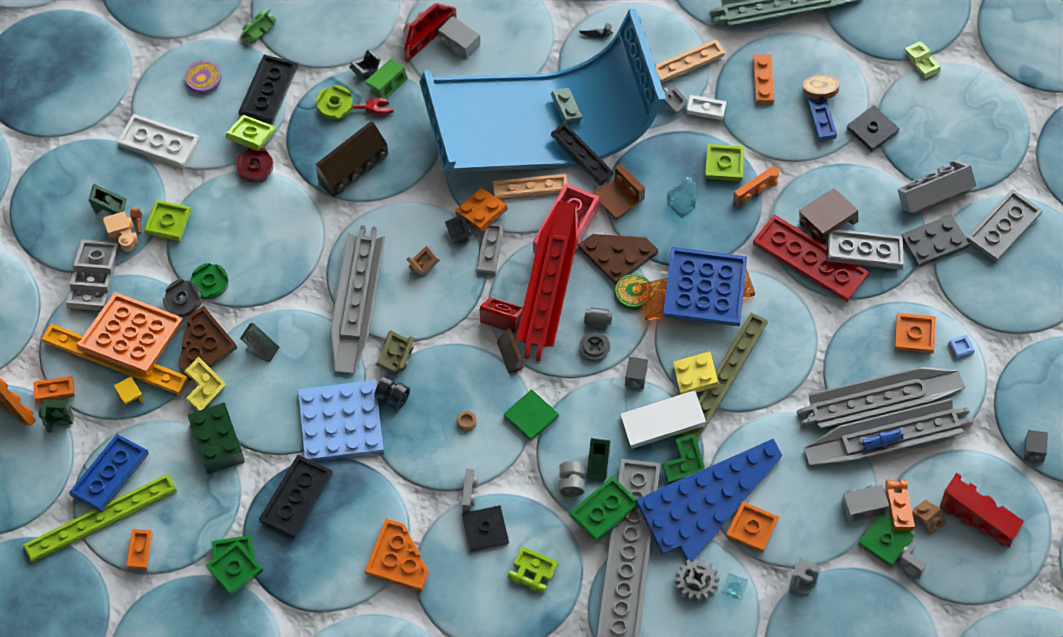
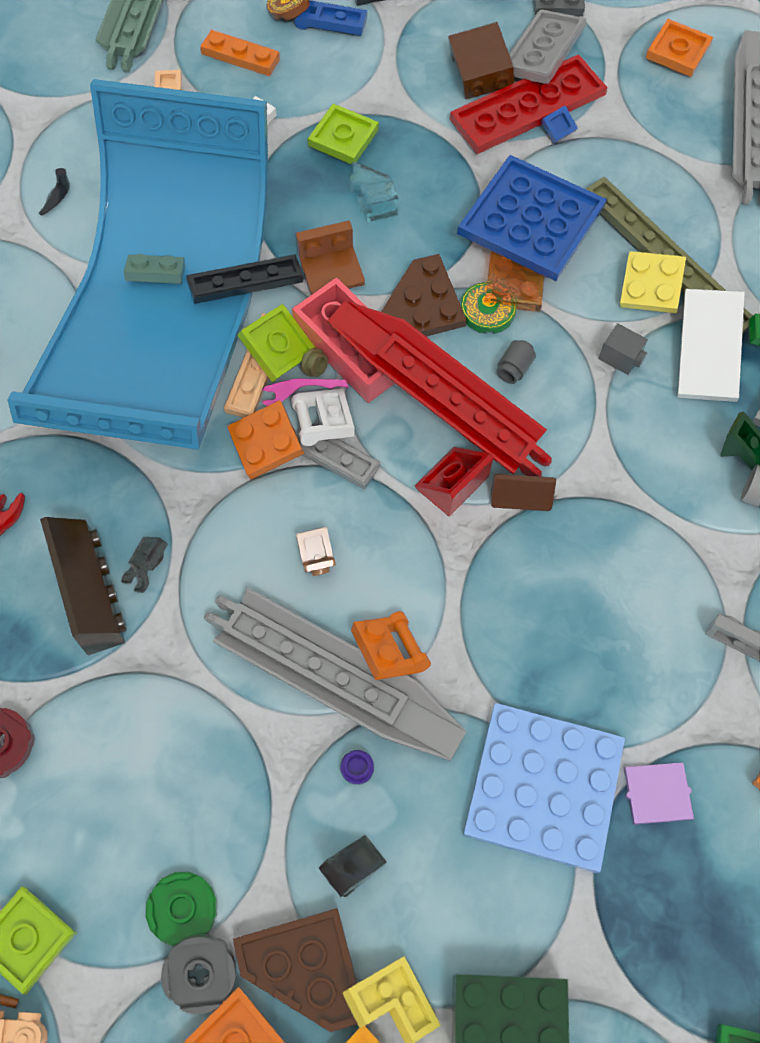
camera: 70 degrees left, 5 degrees up
black plate [259,455,333,538] -> none
black wheel [374,375,410,410] -> none
olive bracket [376,330,415,375] -> none
black bracket [444,215,472,244] -> none
medium nougat tile [457,411,477,432] -> none
green tile [504,389,559,441] -> none
dark grey gear [579,332,610,361] -> none
orange plate [733,167,779,206] -> none
light blue tile [948,334,975,359] -> none
none -> clear smoke plate [121,537,168,593]
none -> lime plate [237,303,315,383]
none -> dark pink arm [262,379,349,406]
none -> white plate [291,388,355,446]
none -> olive plate [301,348,328,377]
none -> dark purple plate [340,750,374,785]
none -> orange plate [351,611,431,680]
none -> blue plate [541,105,578,144]
none -> lavender piece [624,763,694,825]

